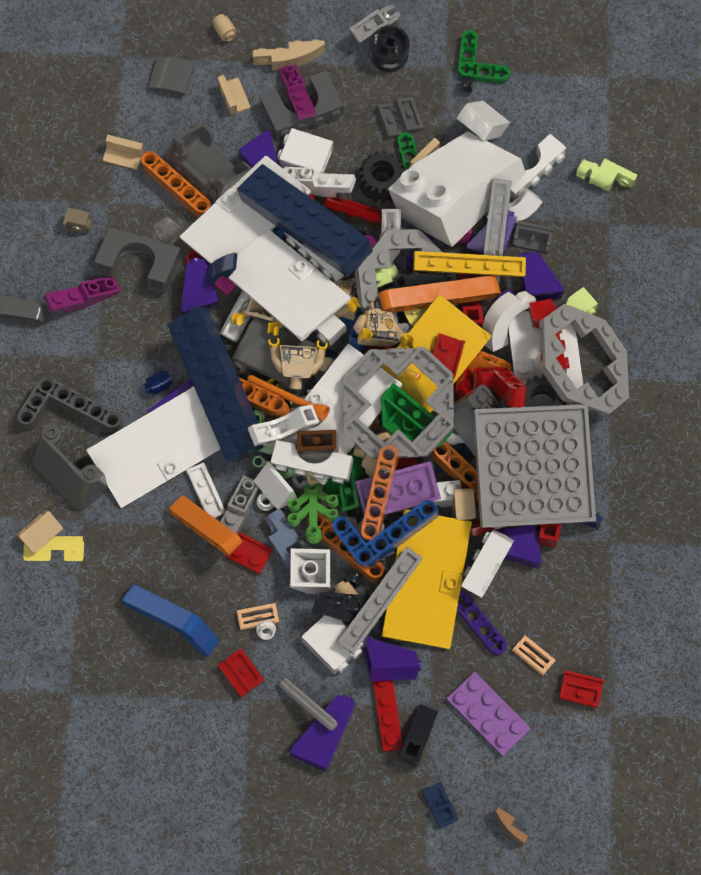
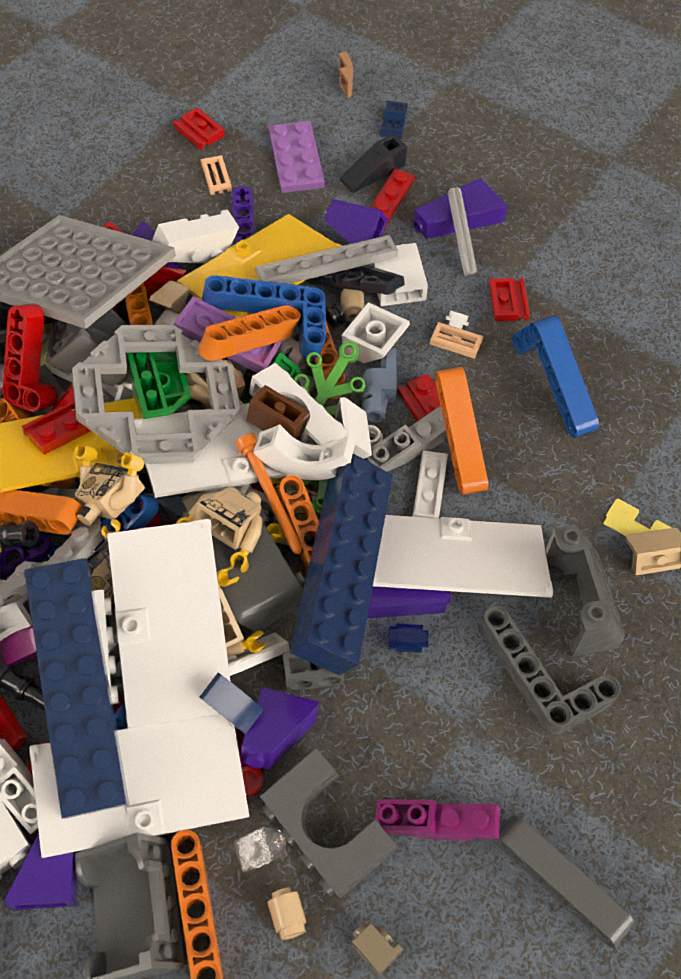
camera: 145 degrees left, 10 degrees down
none -> tan brick [267,888,307,940]

